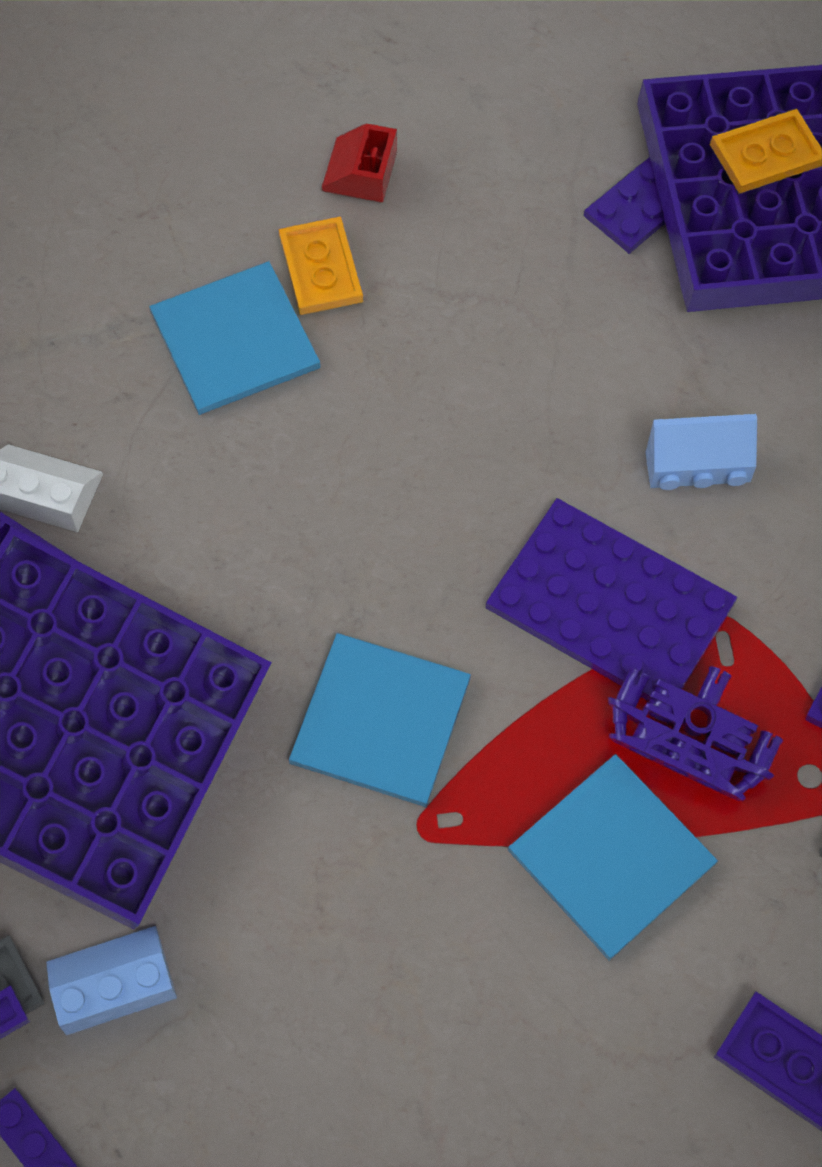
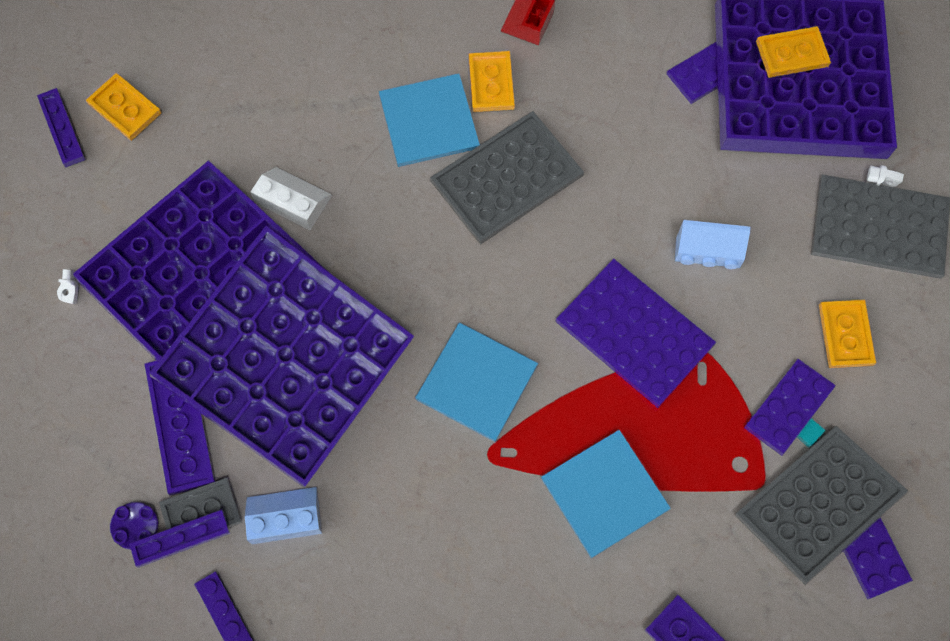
camera: 10 degrees right, 5 degrees up
dark purple piece [608,666,783,801] -> none
none -> dark grey plate [430,111,584,245]

